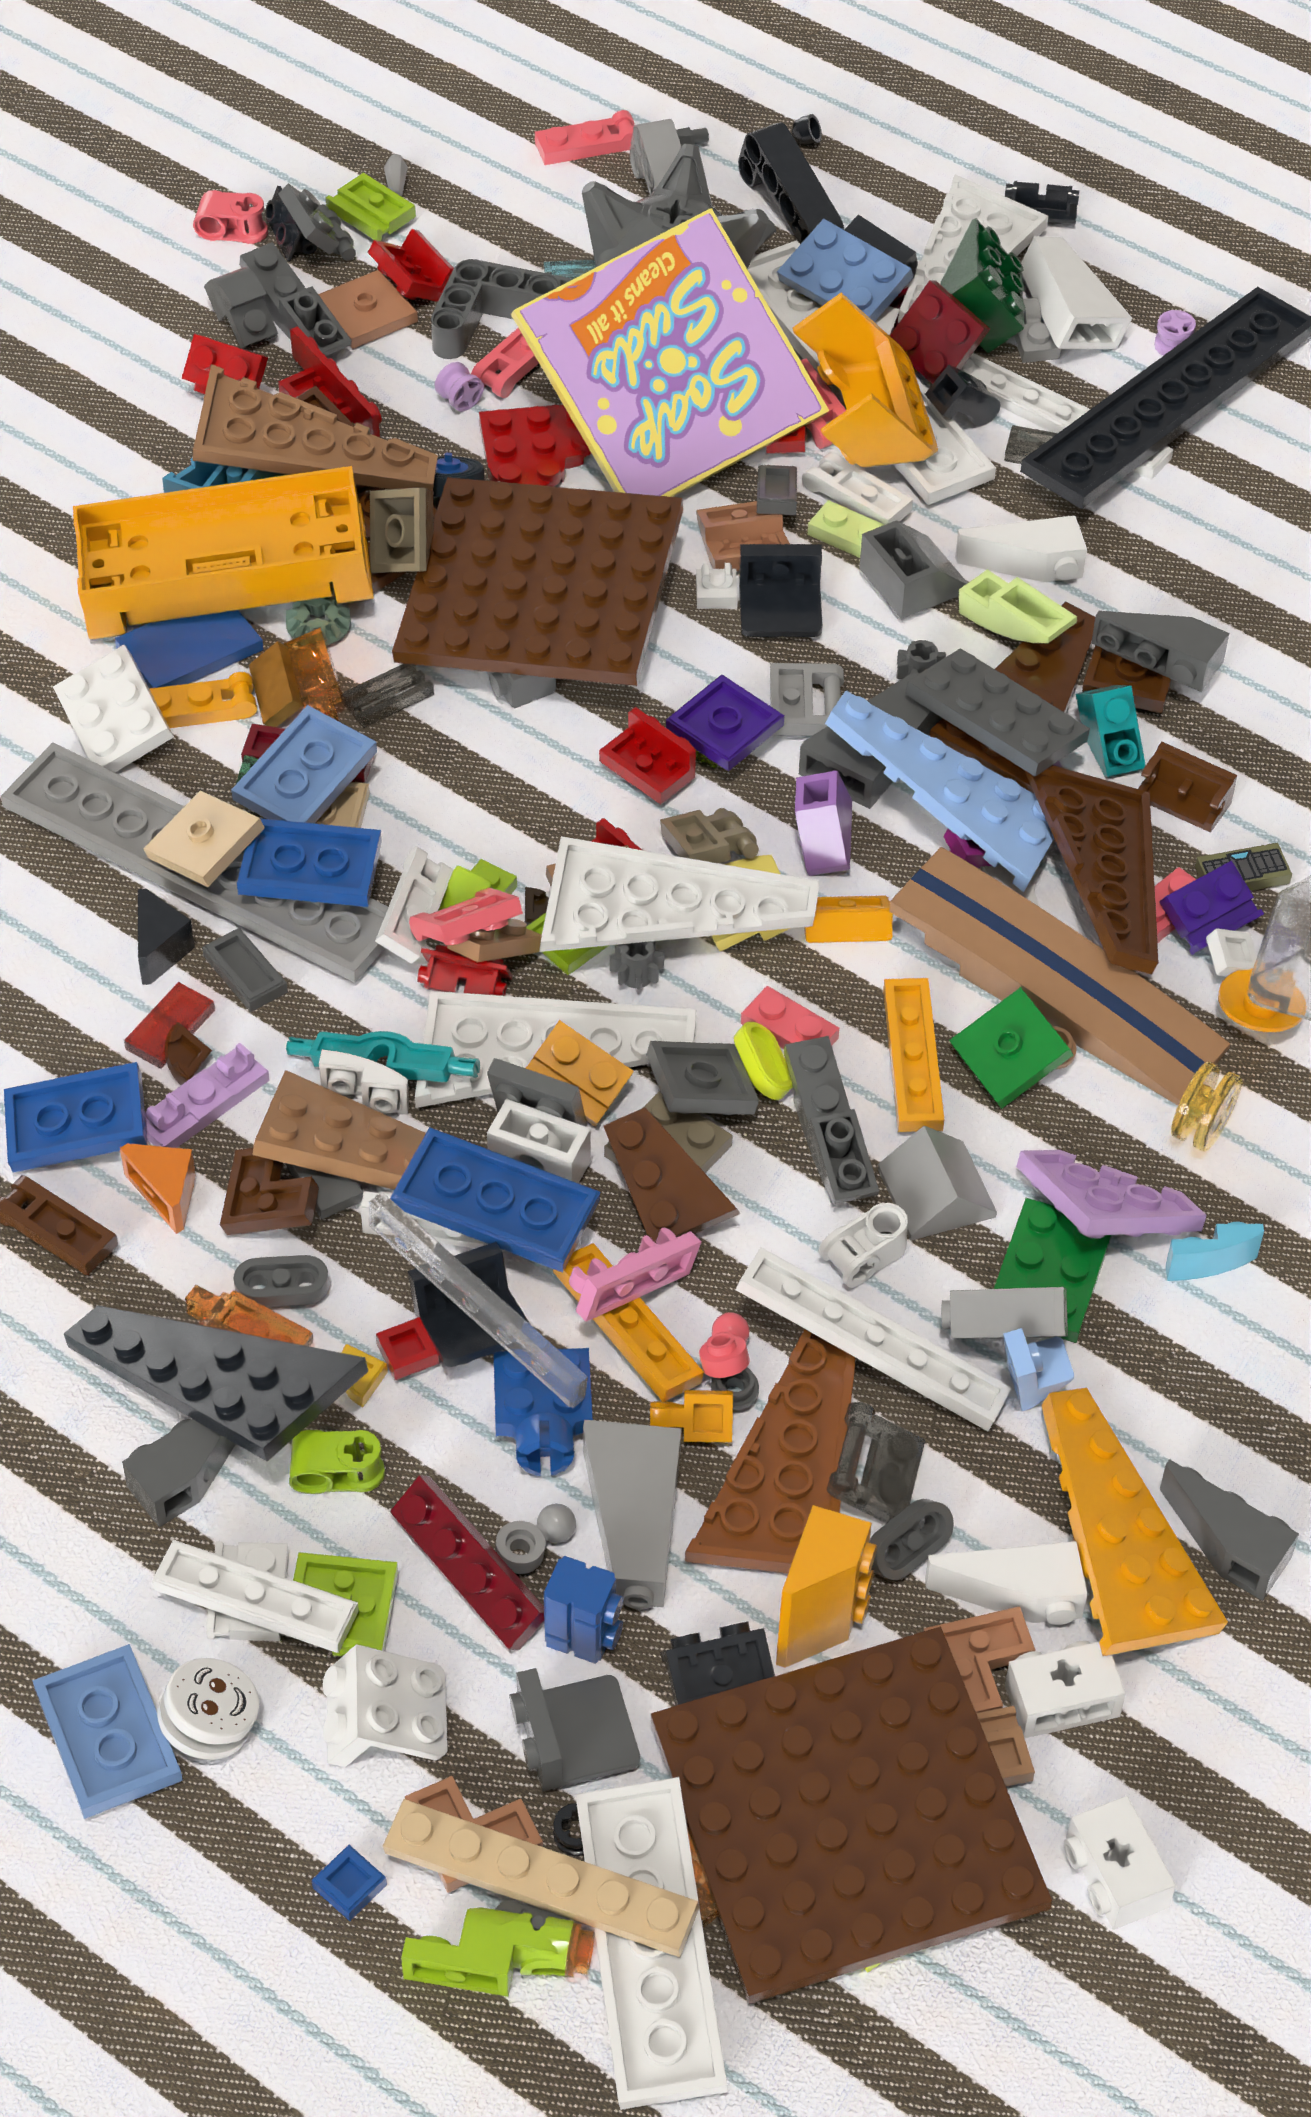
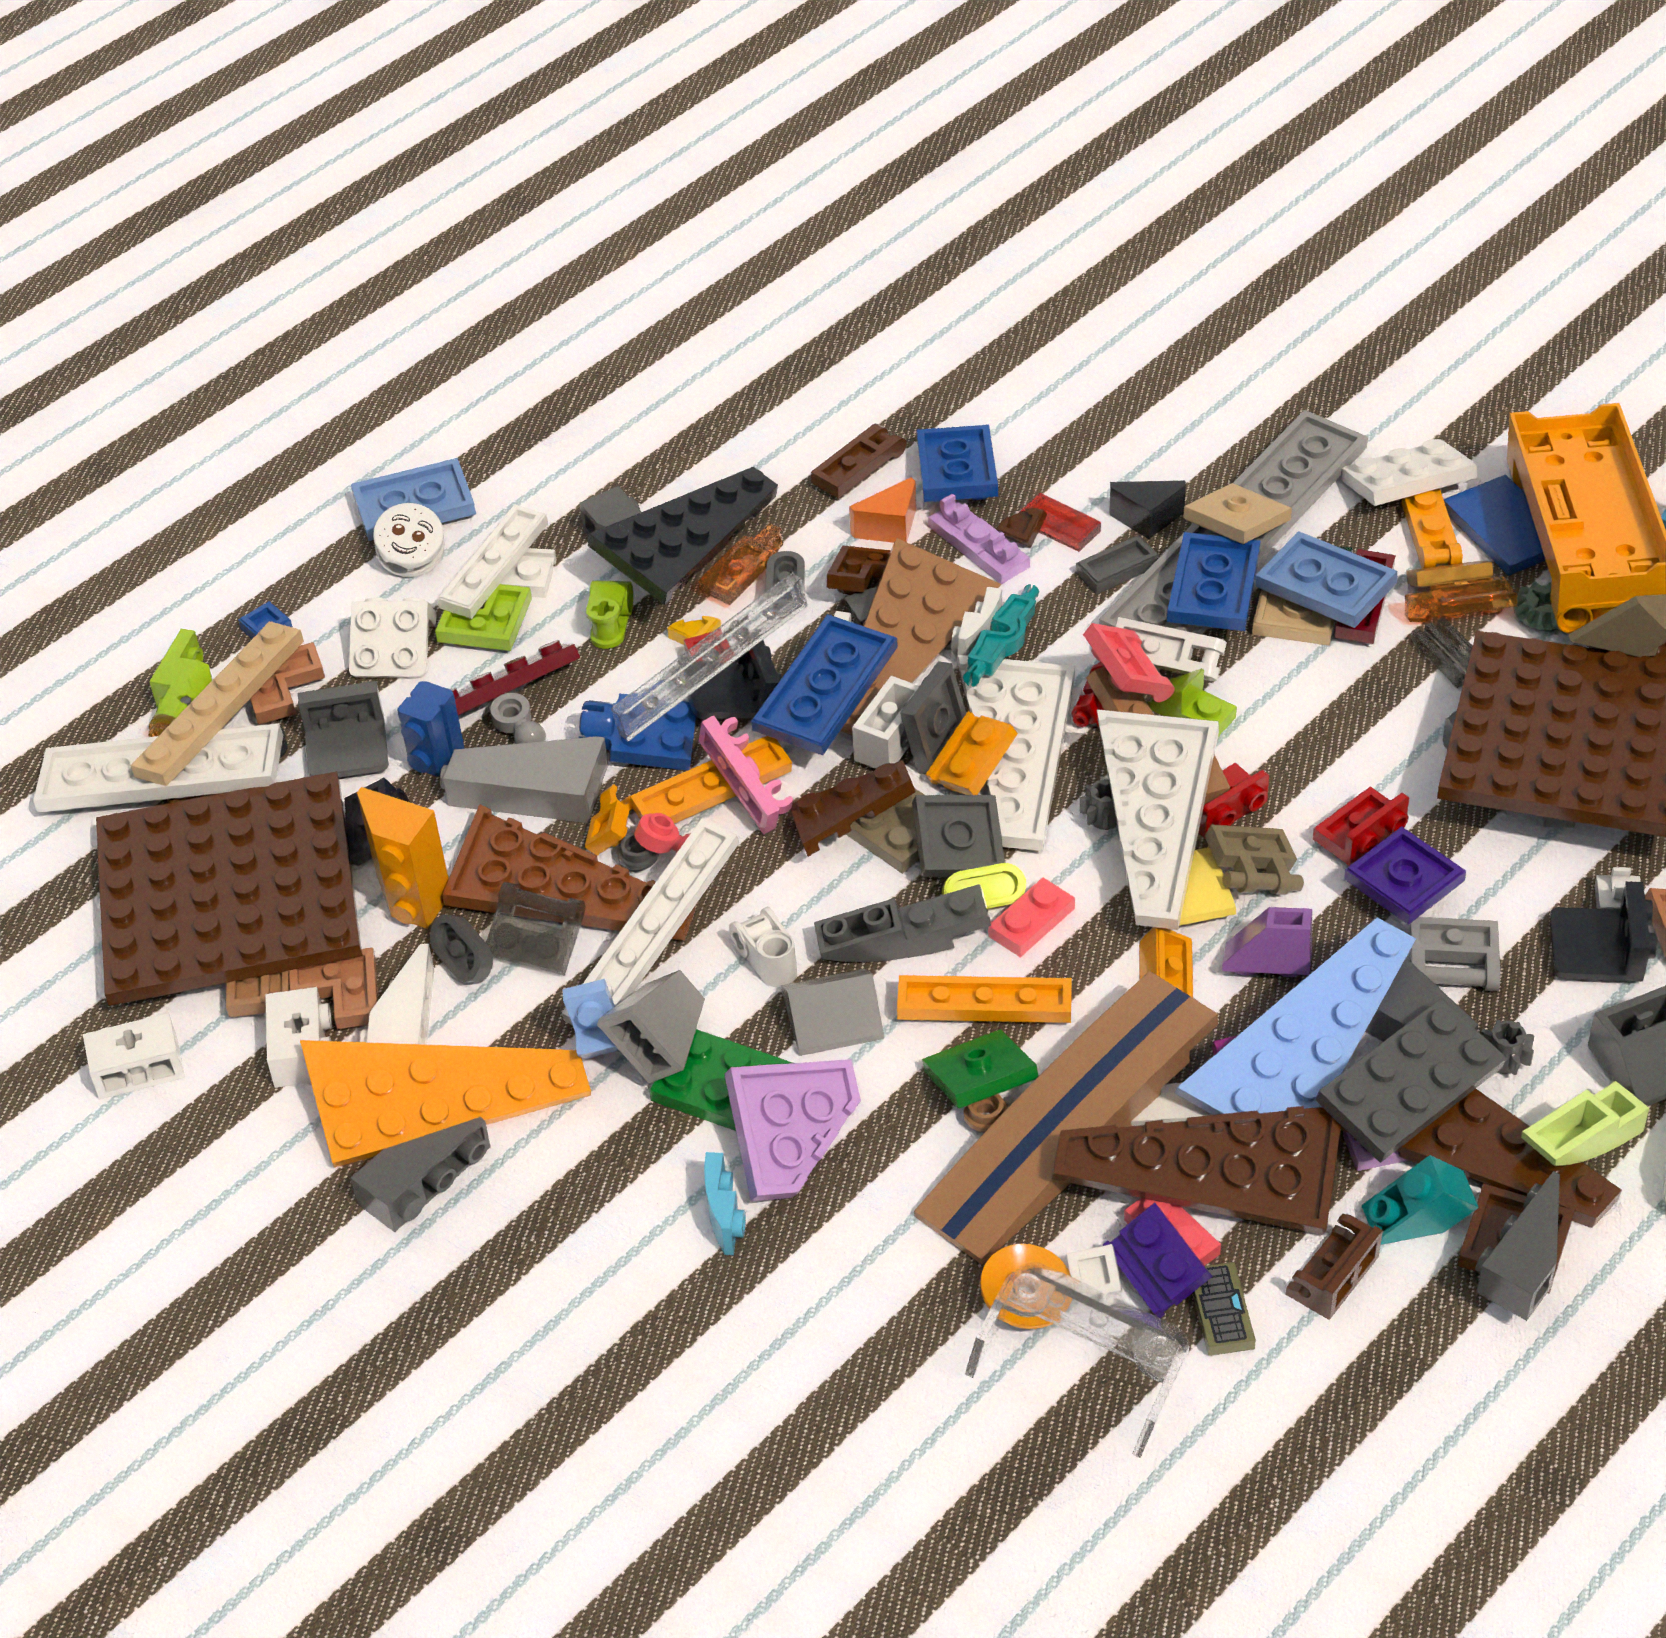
camera: 100 degrees right, 5 degrees down
clear yellow head [1171,1061,1242,1152] -> none

